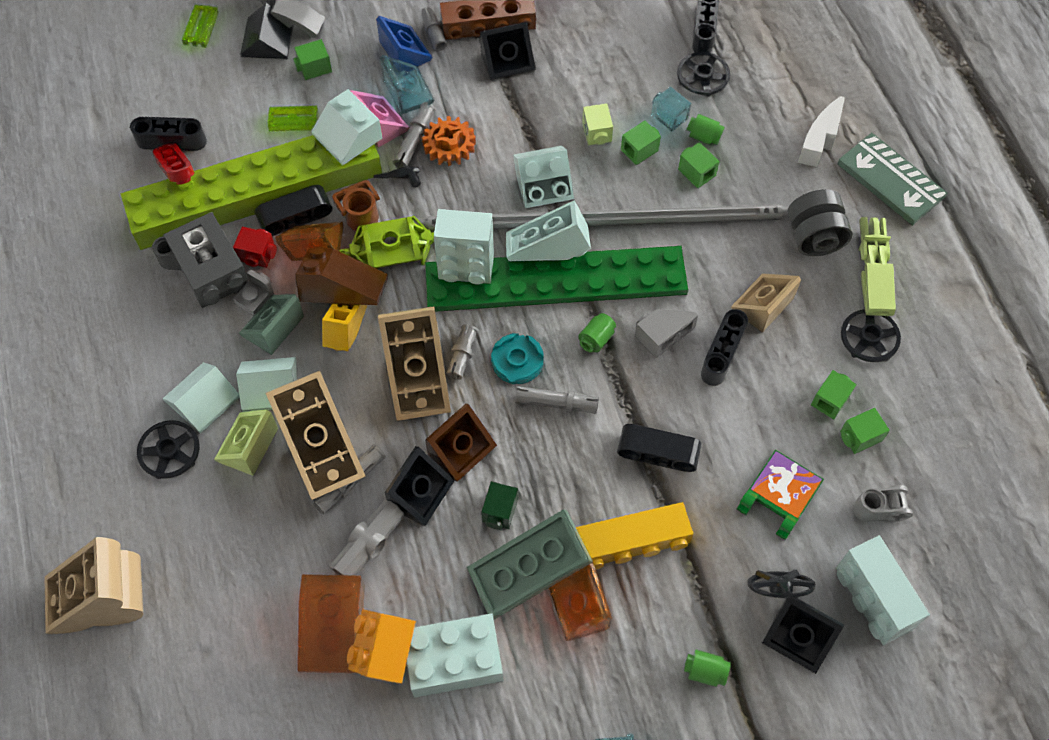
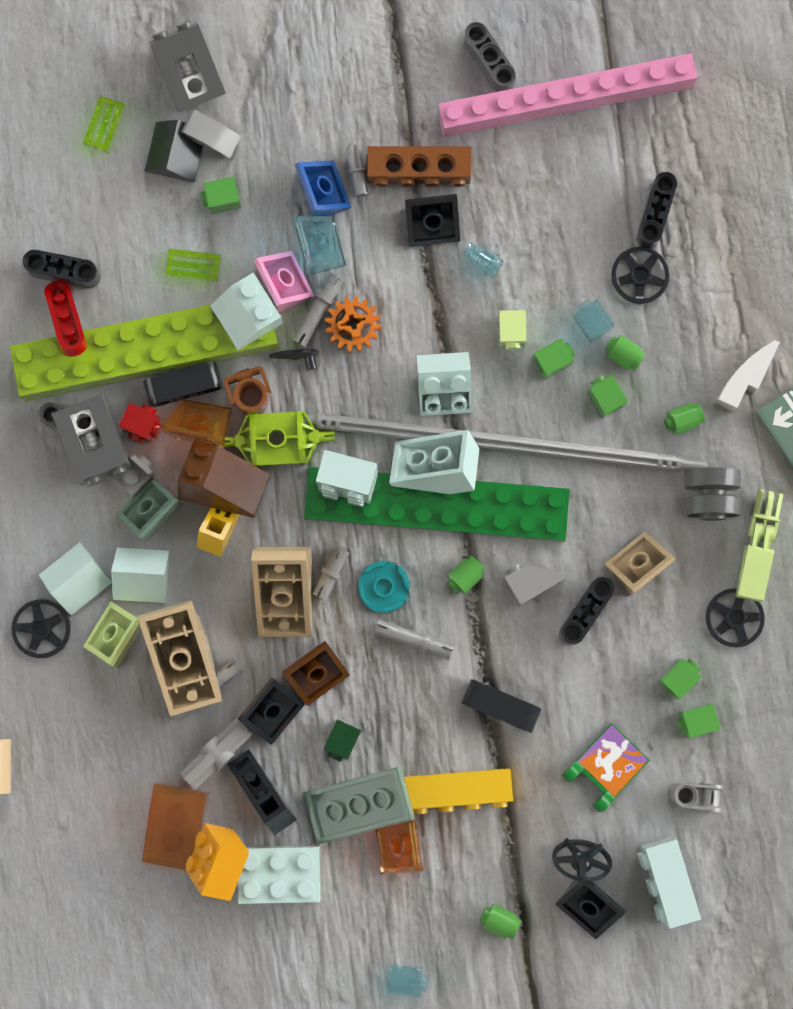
camera: 10 degrees right, 20 degrees up
none -> black slope [227,749,297,835]
none -> clear light blue cone [464,242,503,277]
none -> bright green brick [664,403,705,435]

